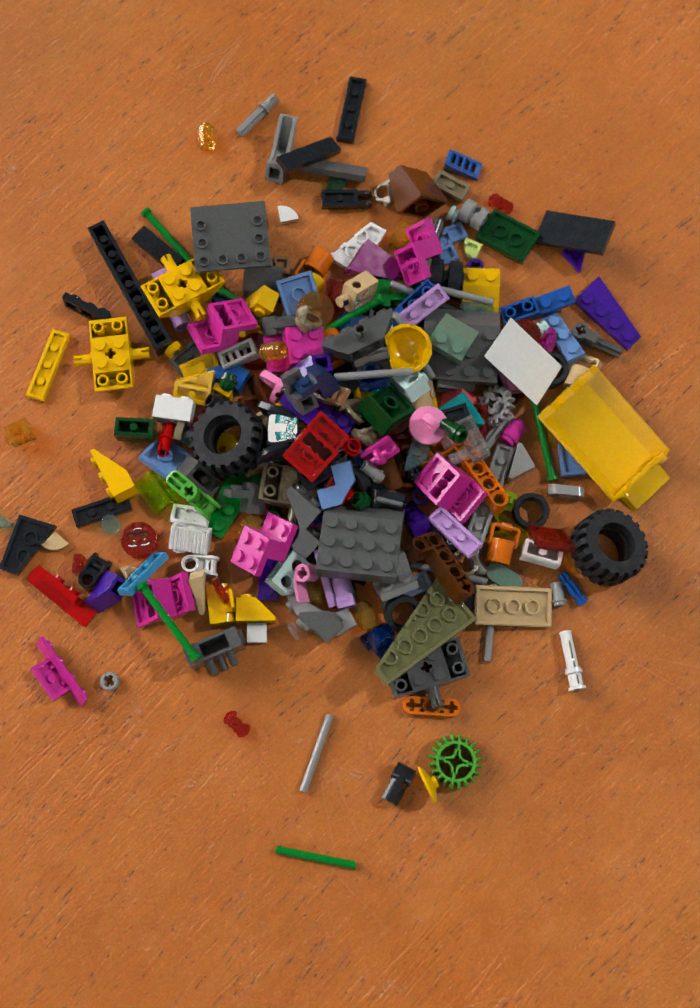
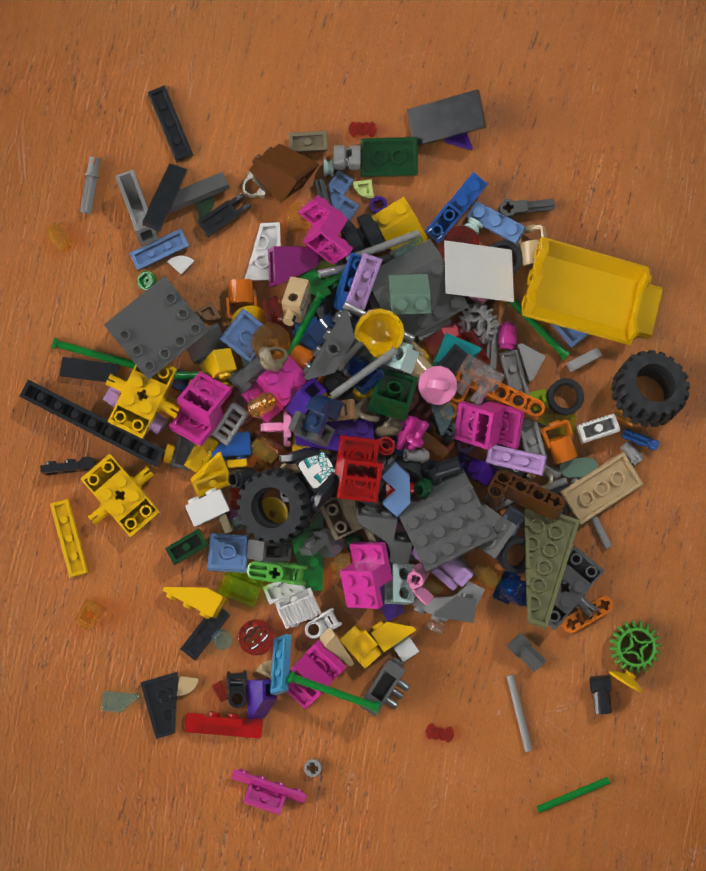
camera: 30 degrees left, 10 degrees up
red pin [157,421,175,457] -> none
clear red piece [211,577,230,605] -> none
dark green plate [219,372,238,392] -> none
dark green cone [439,418,468,444] -> none
blue slope [443,149,483,180] -> none
clear red tile [527,525,576,554] -> none
magenta tile [540,327,556,353] -> none
white pin [559,630,586,692] -> none
dark purple wing [575,276,641,351] -> none
none -> medium blue plate [130,229,190,271]
none -> clear yellow brick [251,437,280,464]
none -> dark grey piece [507,632,546,672]

